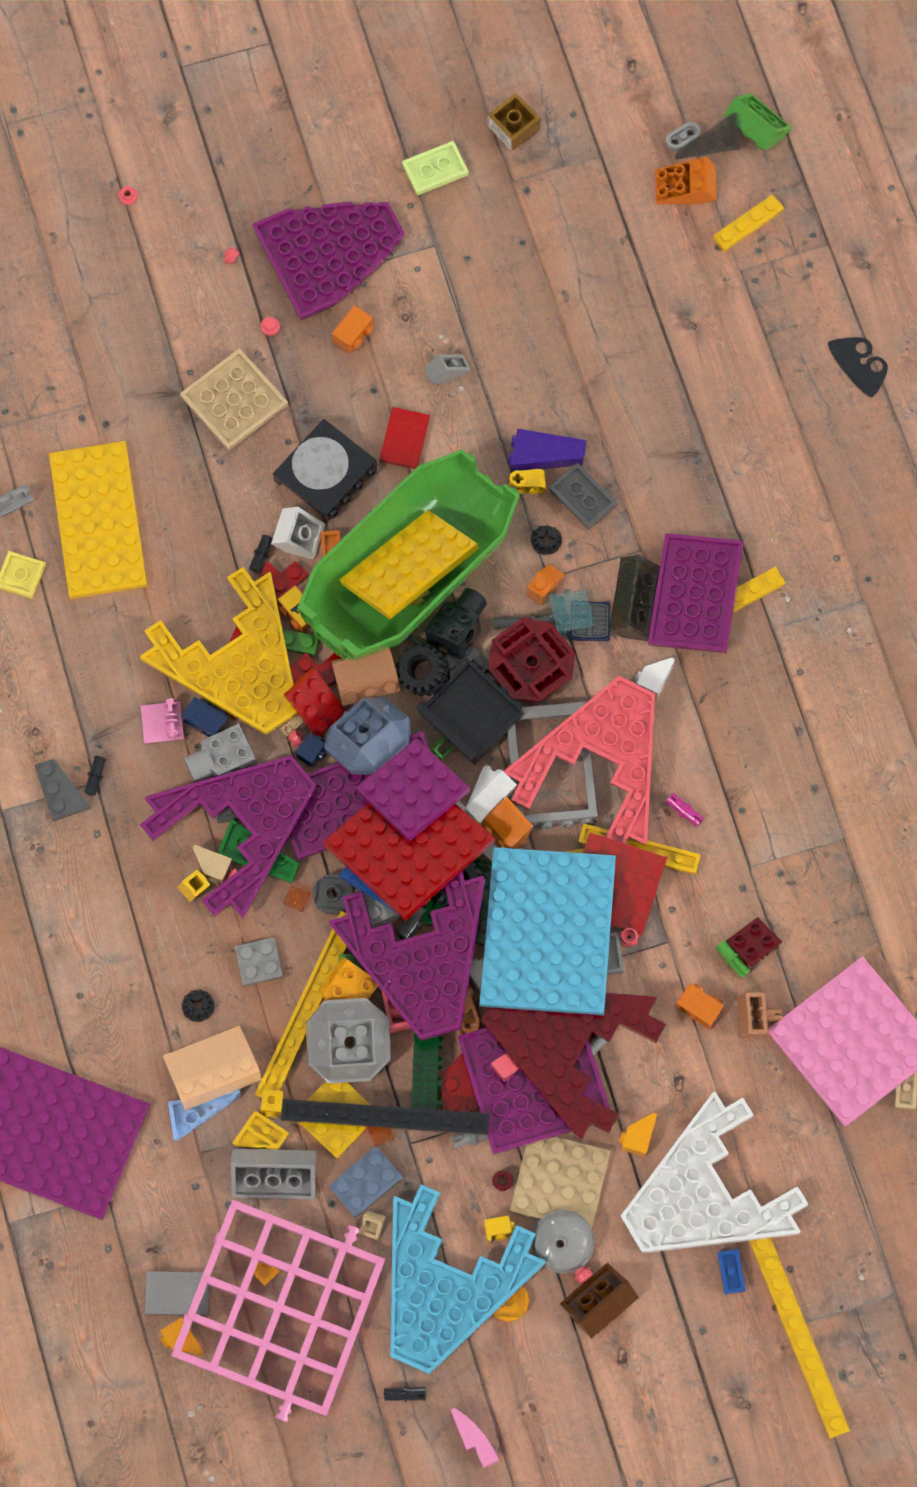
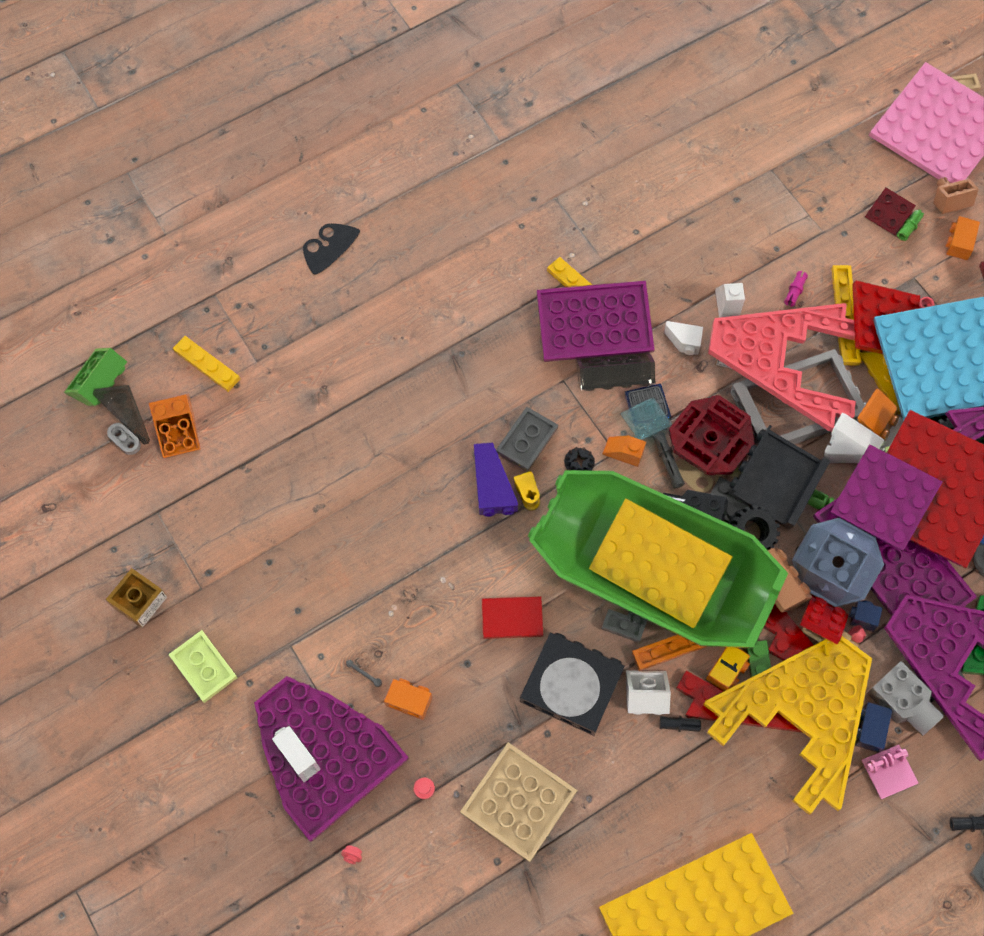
camera: 105 degrees left, 5 degrees down
light grey slope [424,354,471,384] -> none
none -> white slope [272,726,321,782]
none -> dark grey hinge [346,660,382,687]
none -> white slope [715,283,745,318]

